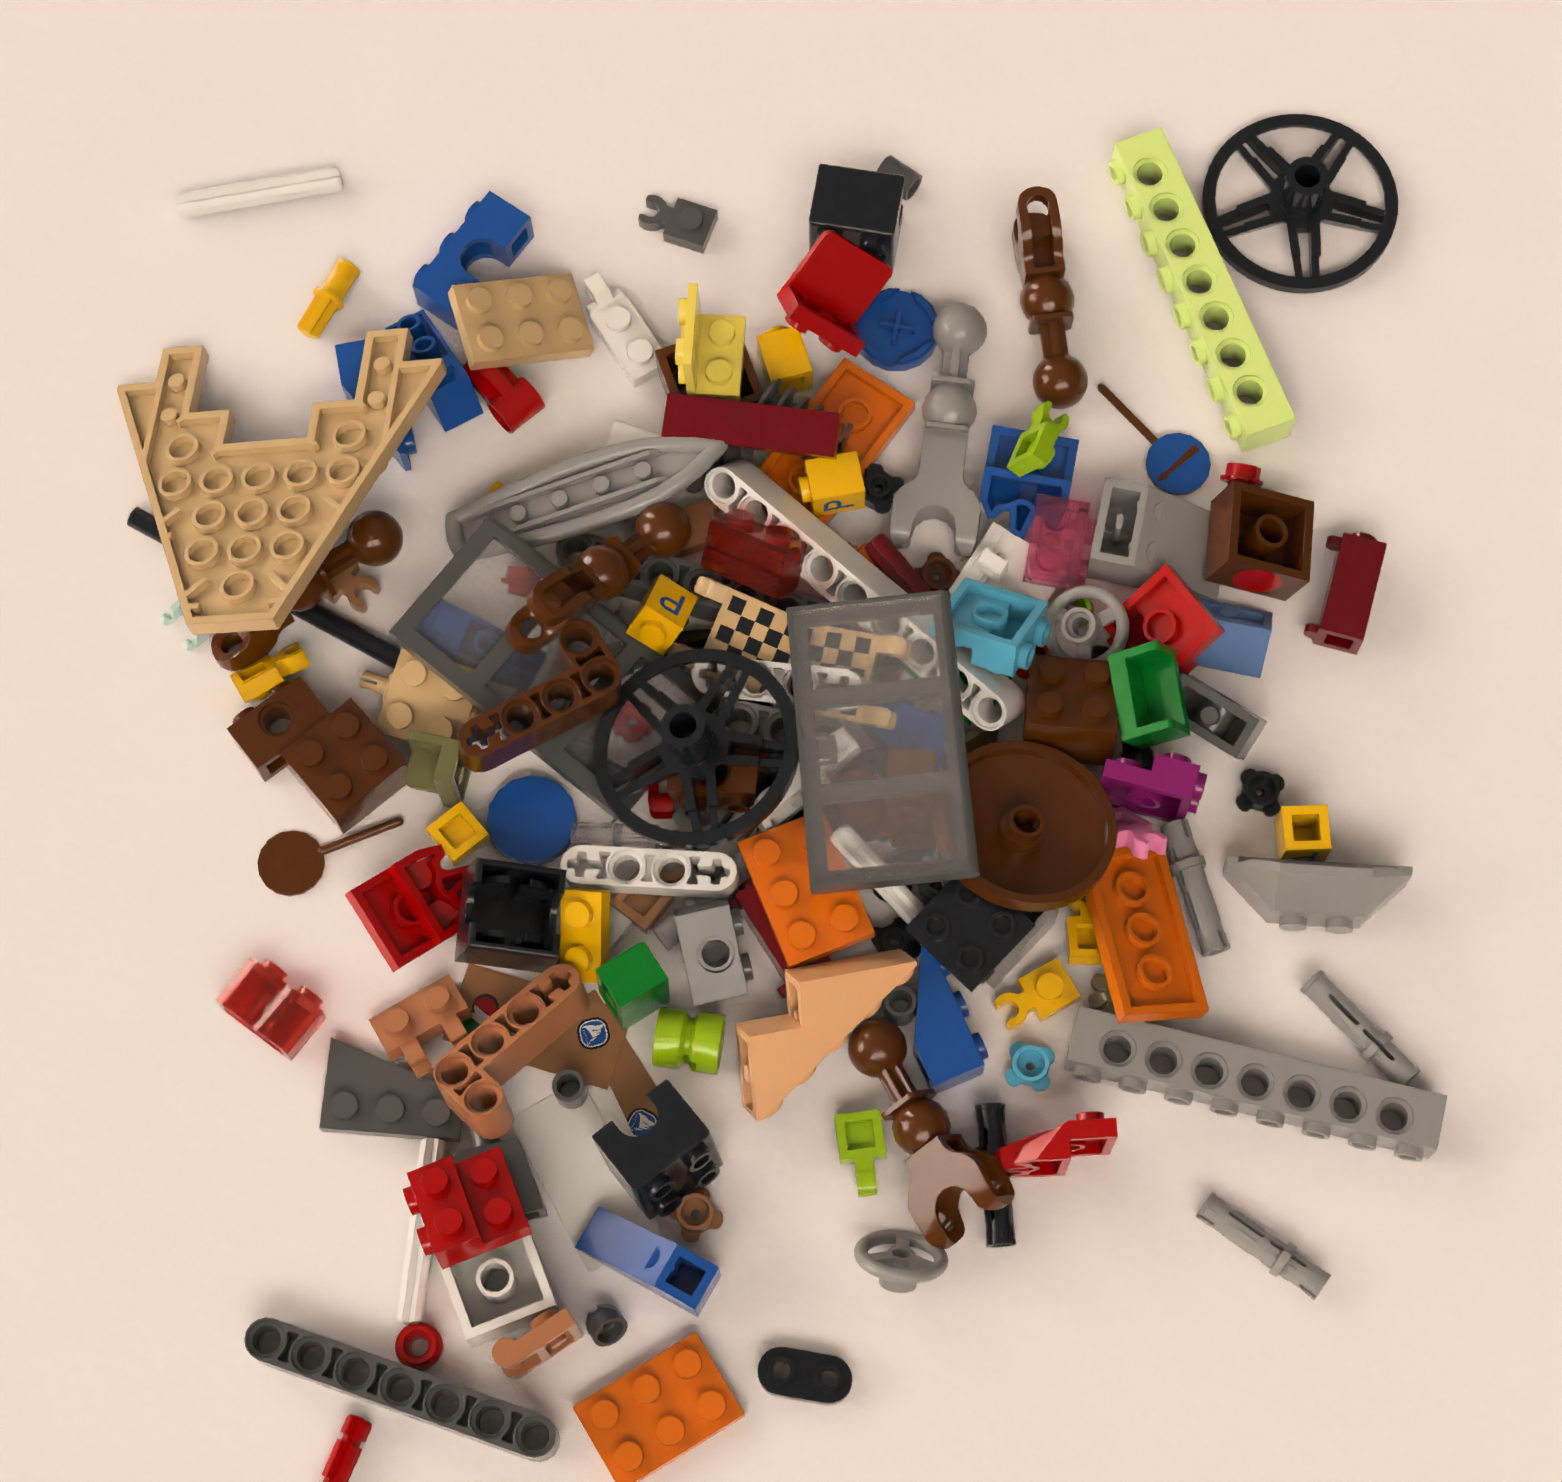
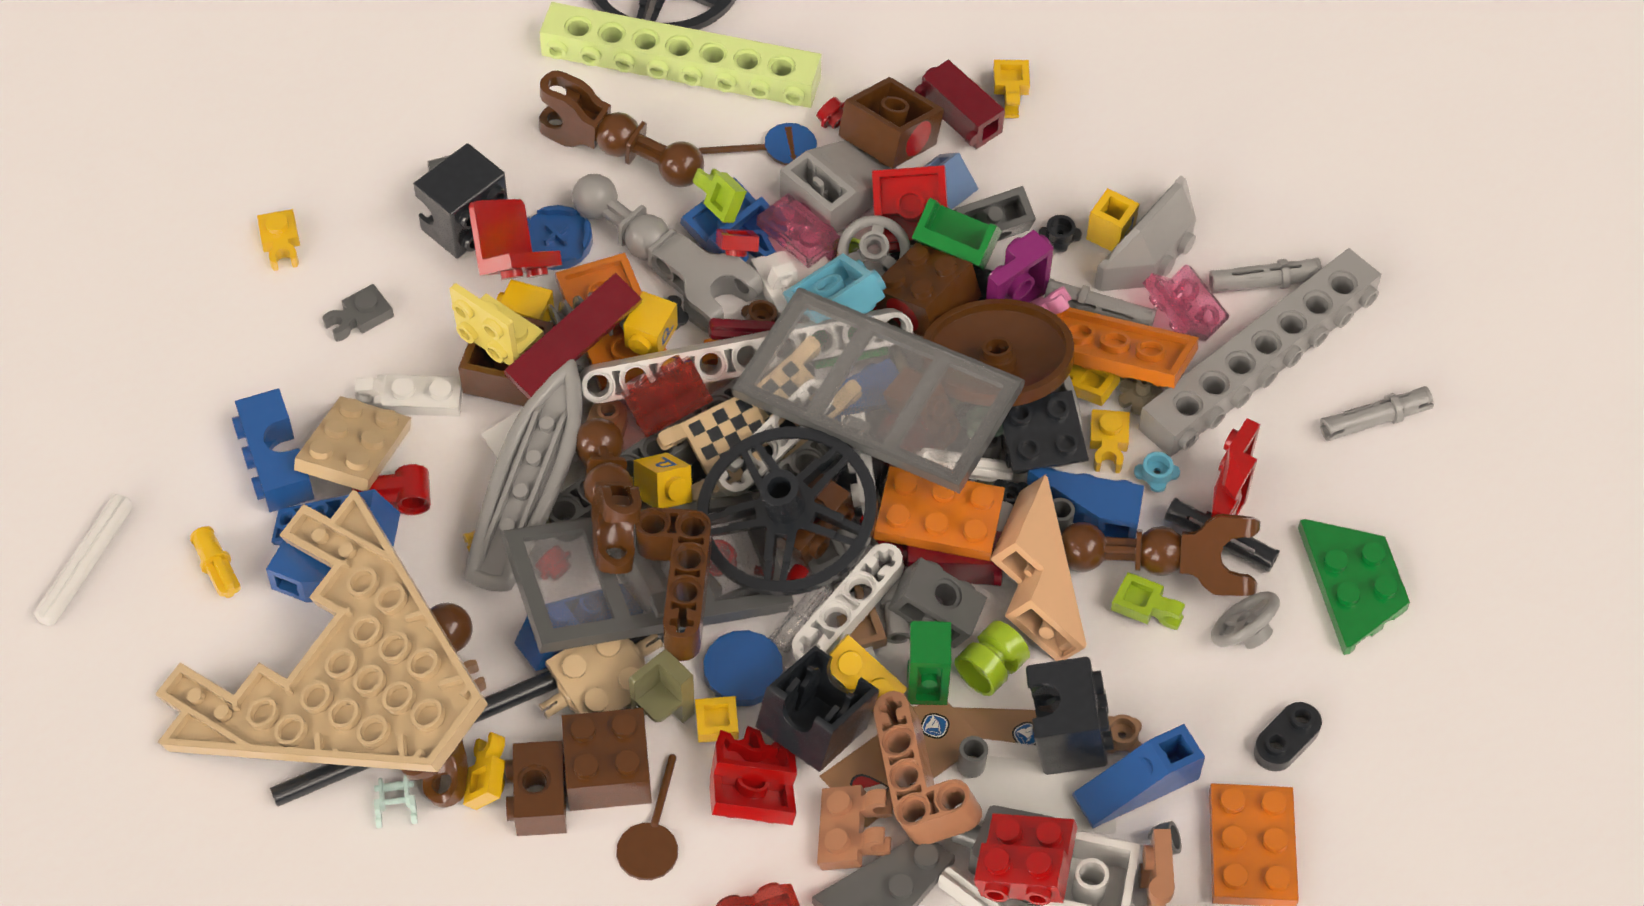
camera: 60 degrees left, 15 degrees down
none -> yellow plate [257,209,300,271]
none -> red plate [716,229,759,257]
none -> yellow plate [993,60,1030,118]
none -> clear pink bracket [1142,265,1229,342]
none -> green wing [1298,519,1410,655]

